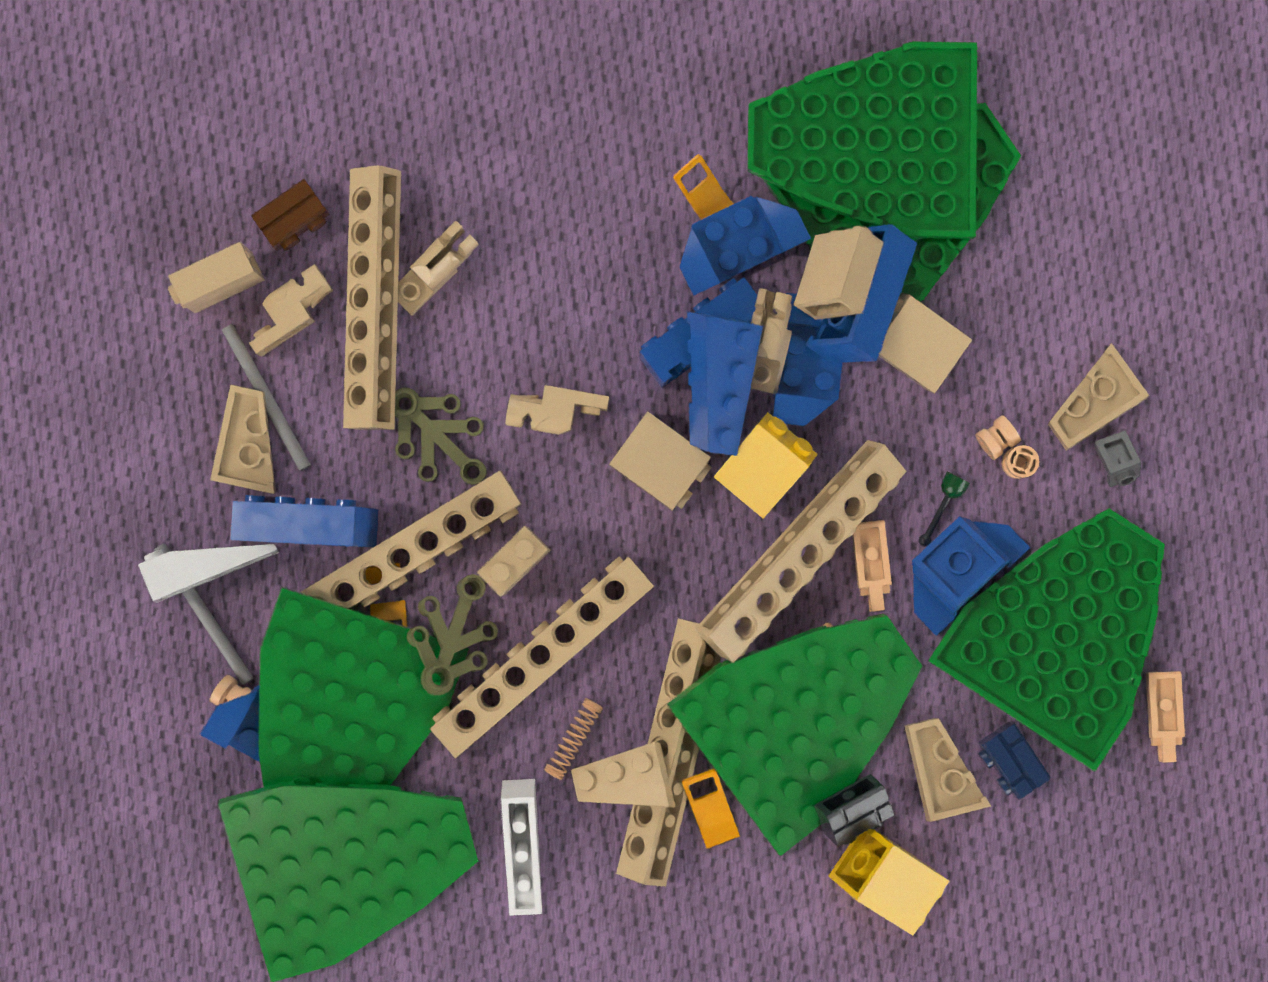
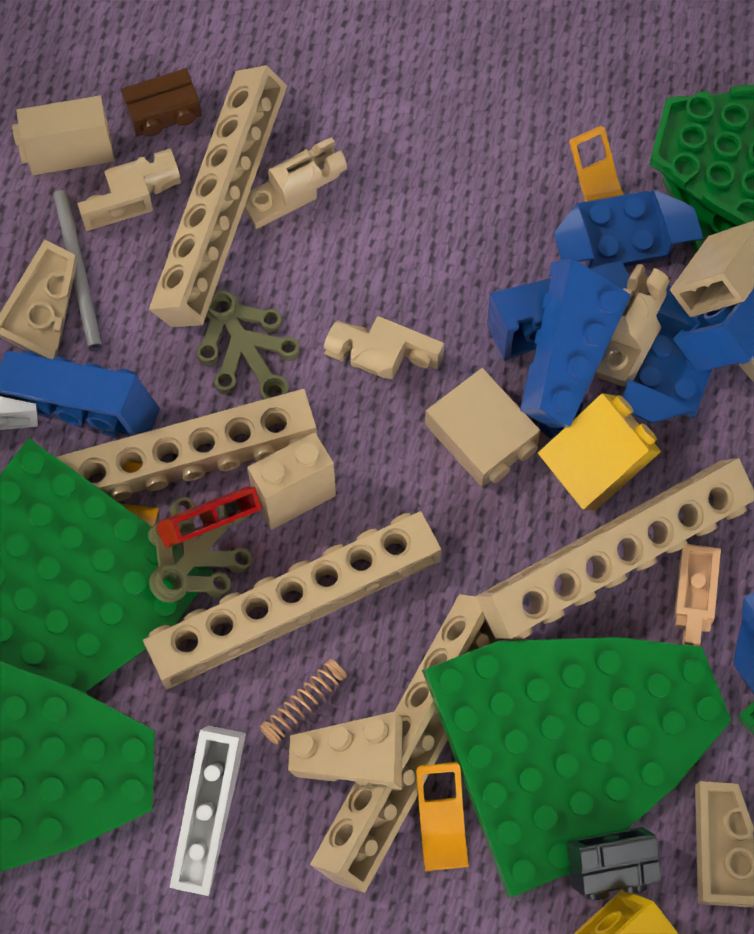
camera: 20 degrees right, 20 degrees down
none -> red piece [156,487,262,548]

